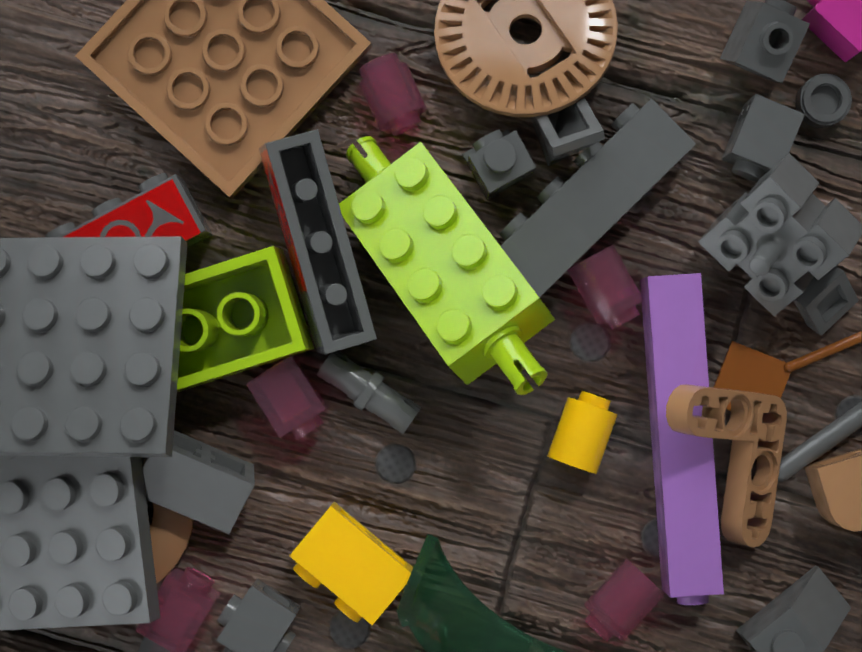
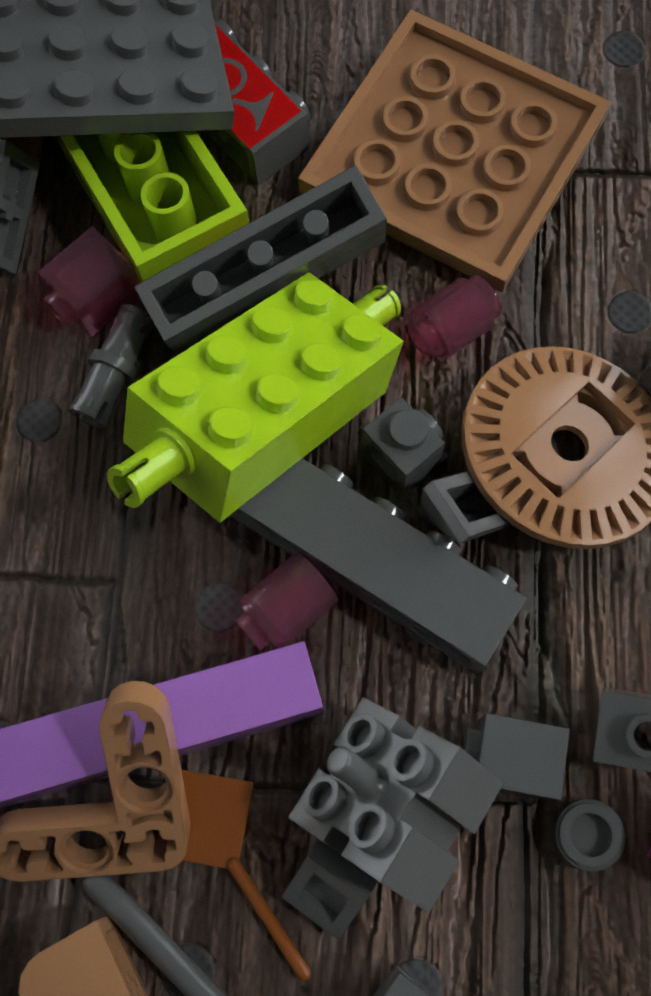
camera: 85 degrees right, 15 degrees down
yellow brick [547,391,618,474] -> none

